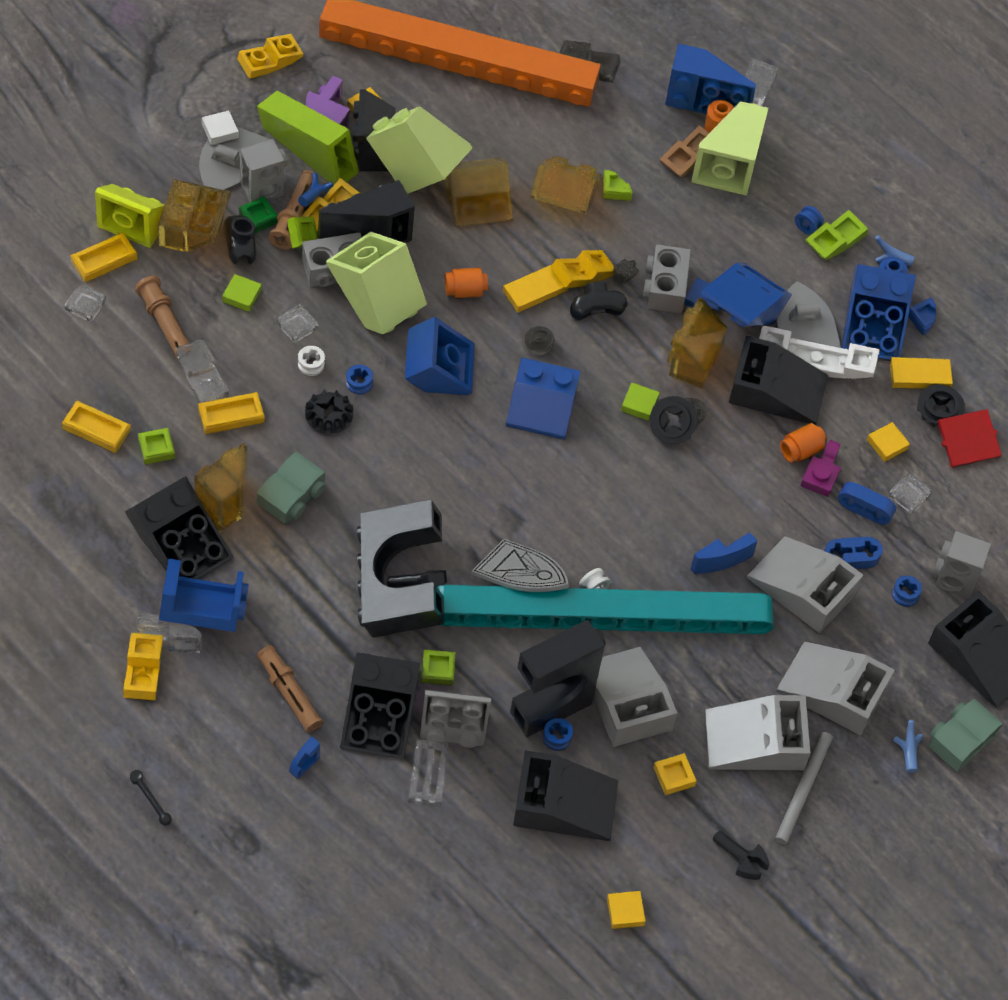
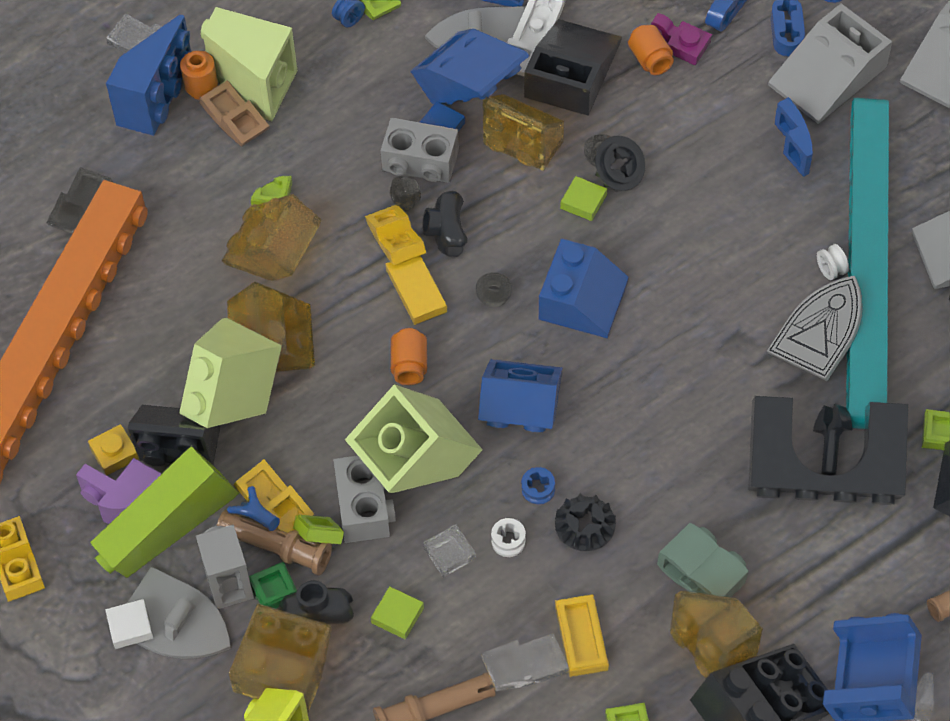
camera: 75 degrees left, 0 degrees up
black slope [318,180,415,243] -> none

